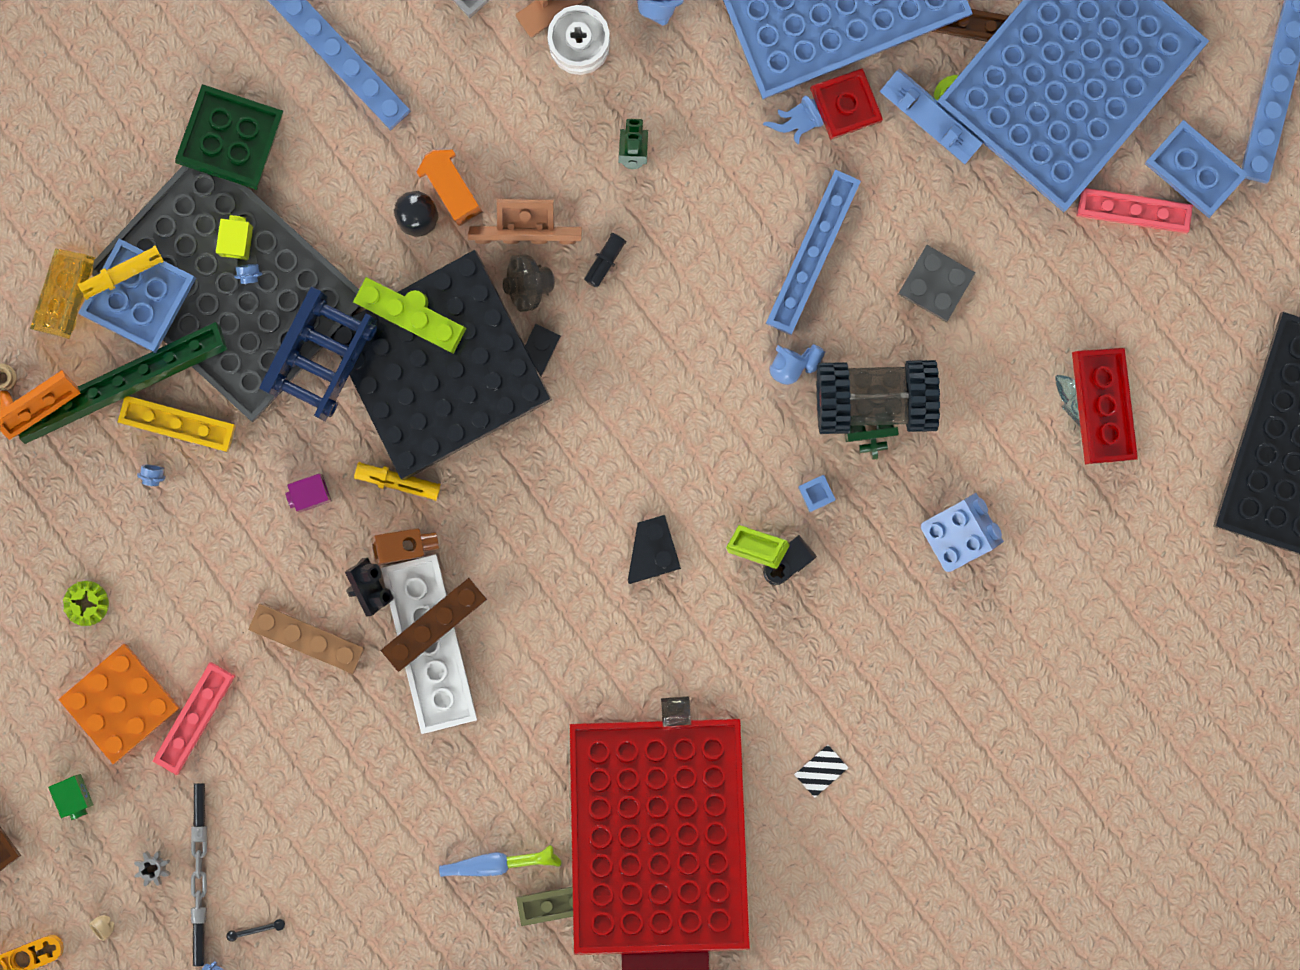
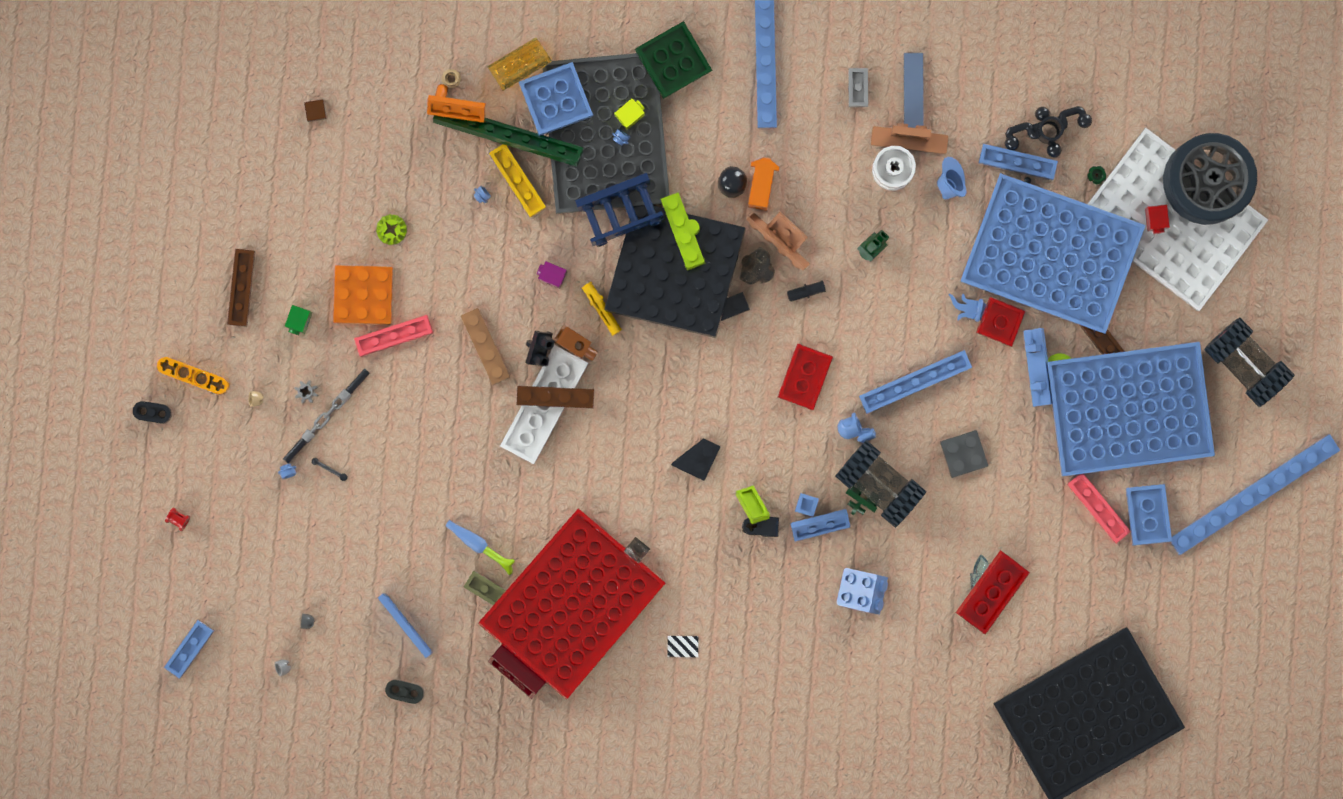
camera: 50 degrees right, 0 degrees up
yellow pin [78,245,164,300] -> none
none -> red tile [777,343,833,410]
none -> medium blue plate [790,509,850,541]

